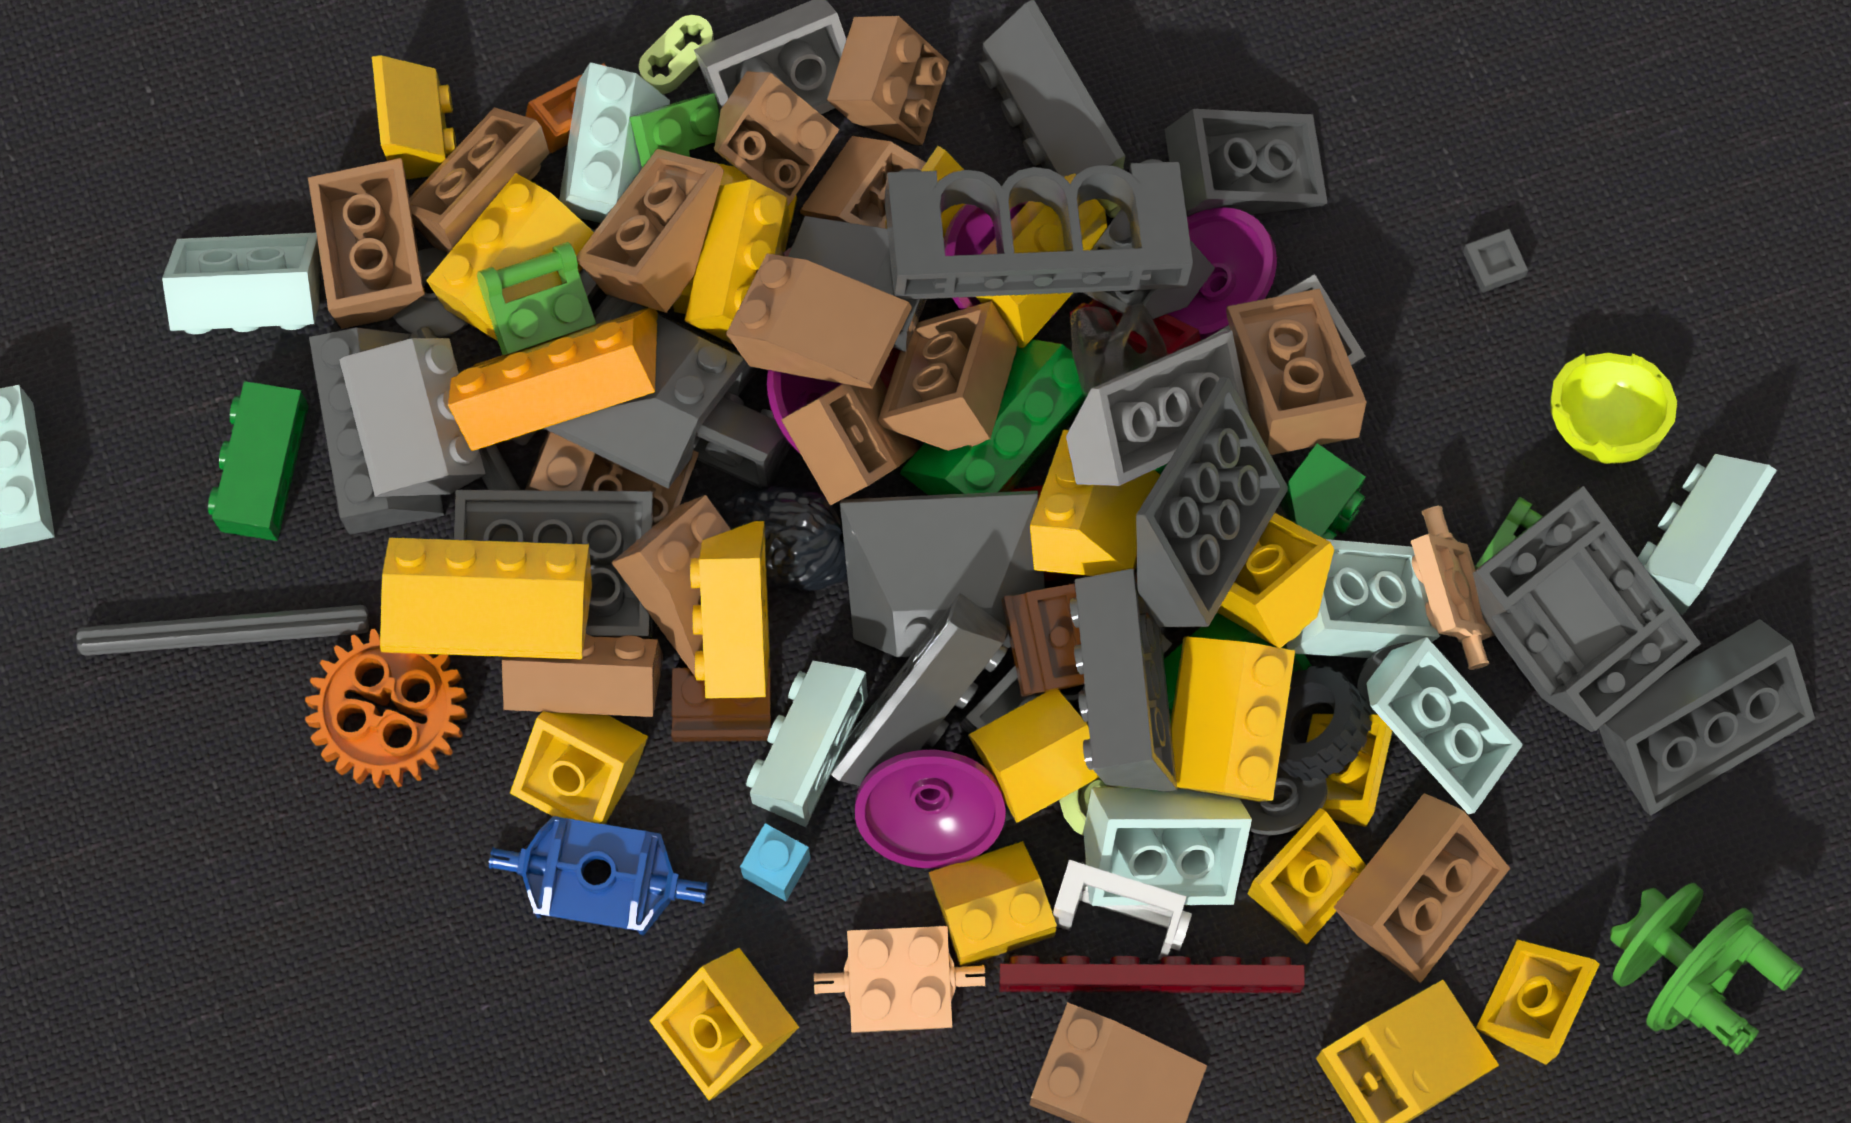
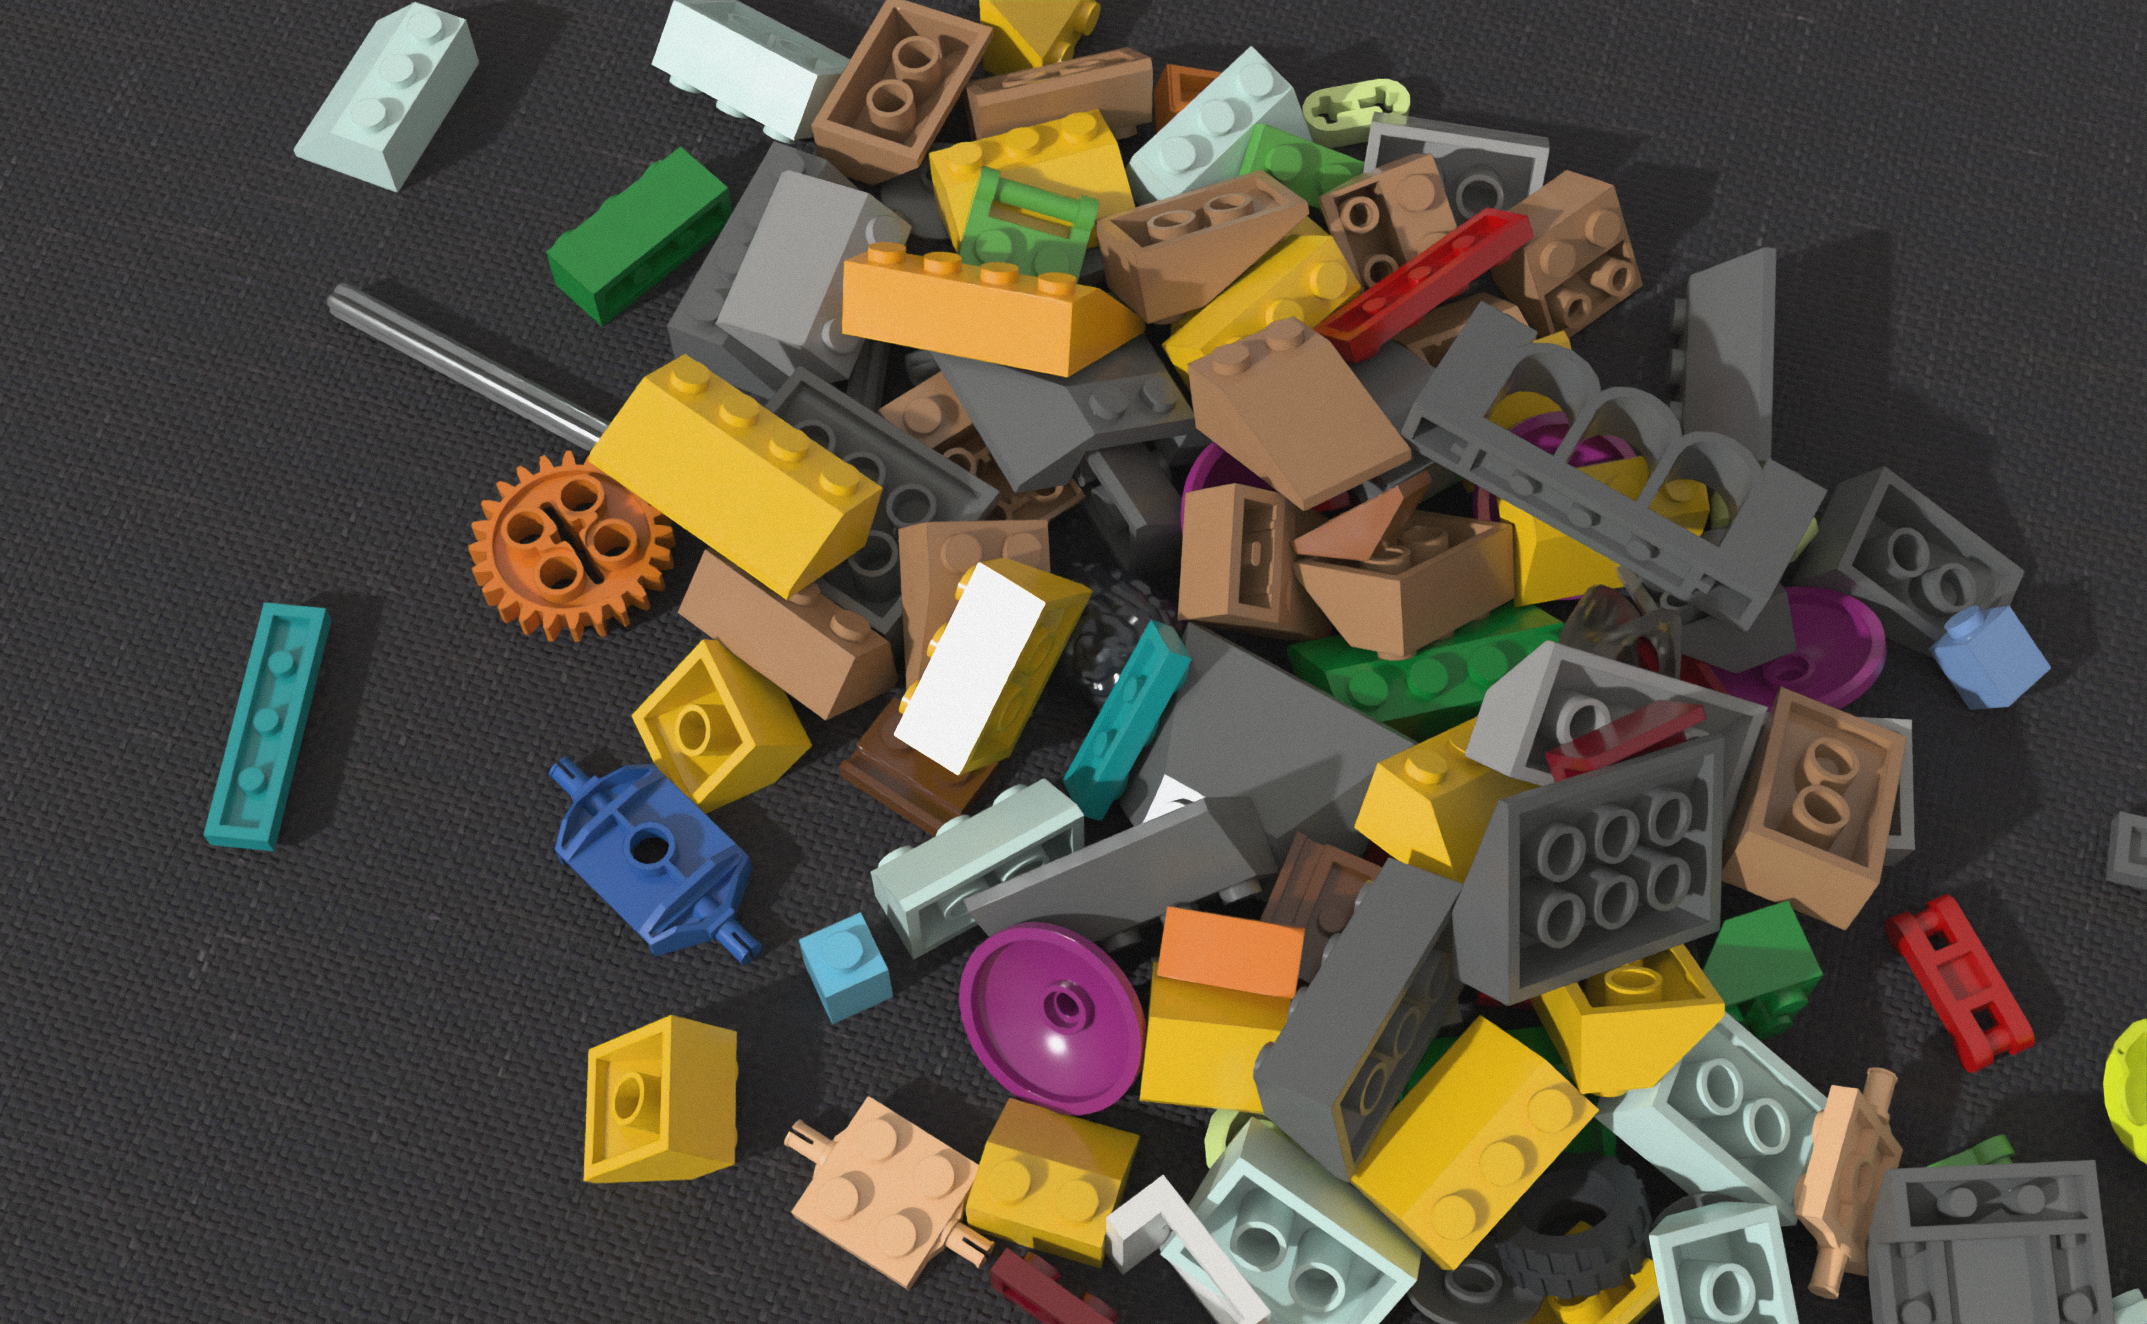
camera: 35 degrees right, 10 degrees down
none -> teal plate [204,602,332,851]
none -> teal plate [1063,619,1192,821]
none -> orange slope [1157,906,1306,999]
none -> slope [1290,469,1433,561]
none -> red plate [1312,207,1534,363]
none -> dark red panel [1545,700,1707,782]
none -> red plate [1884,894,2035,1073]
none -> medium blue brick [1929,606,2051,710]

